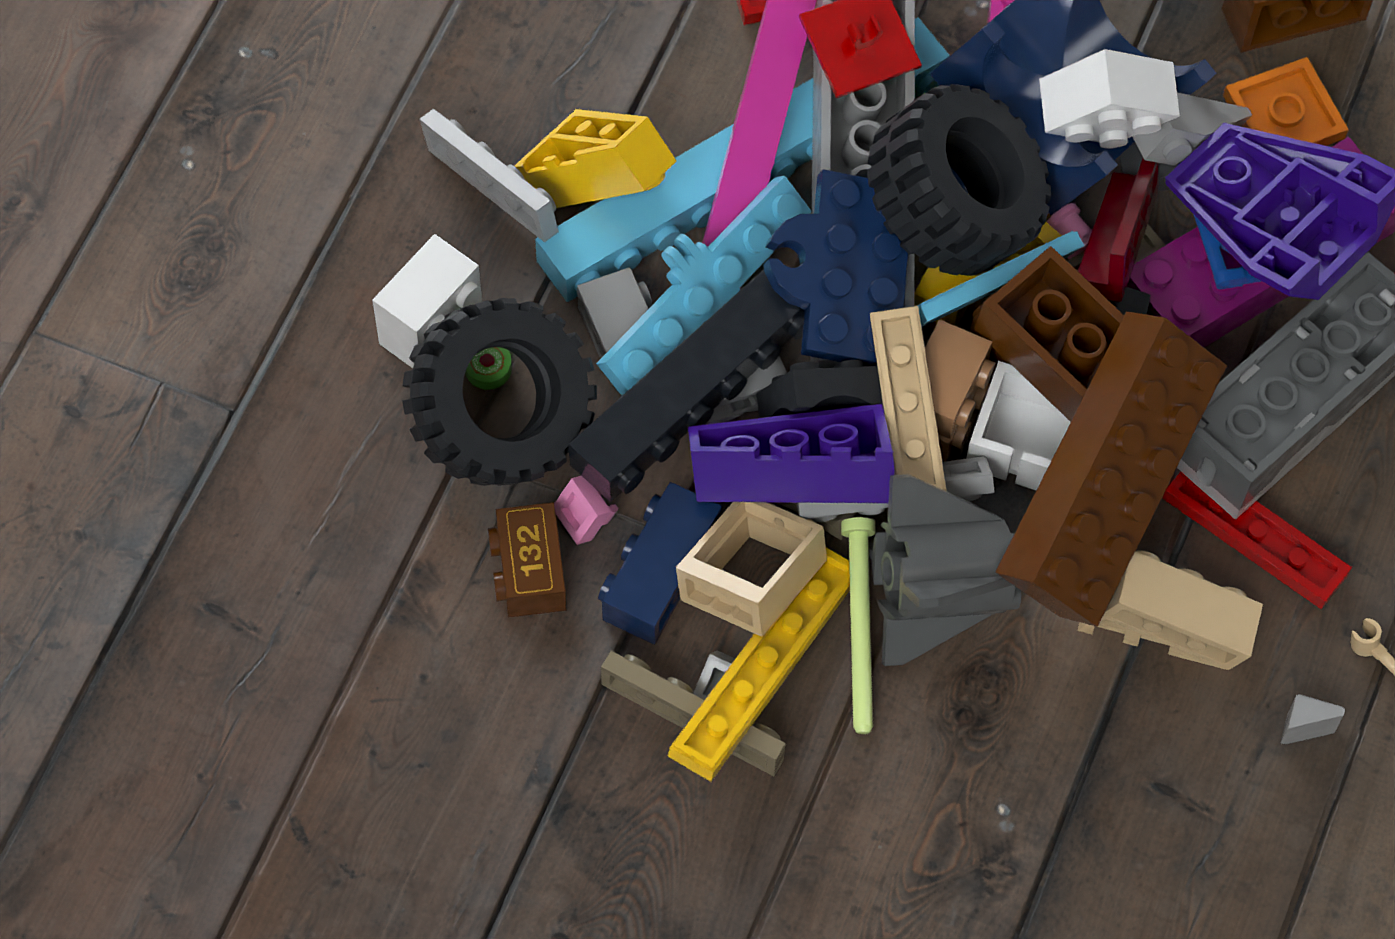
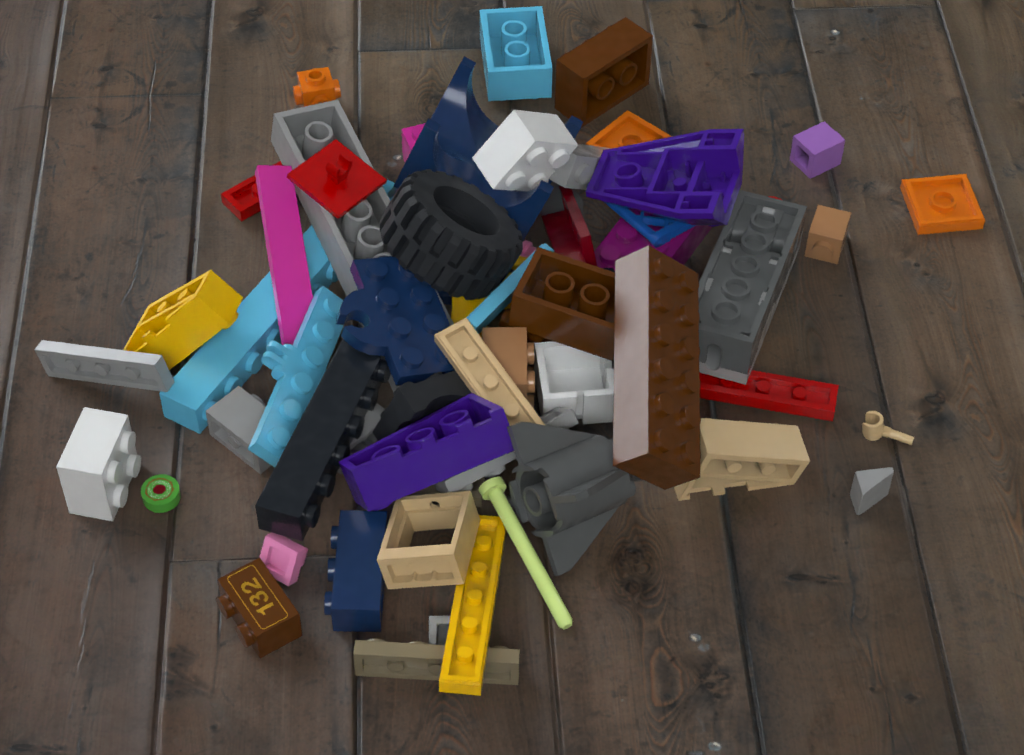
camera: 25 degrees left, 15 degrees down
black tyre [402,298,597,486] -> none

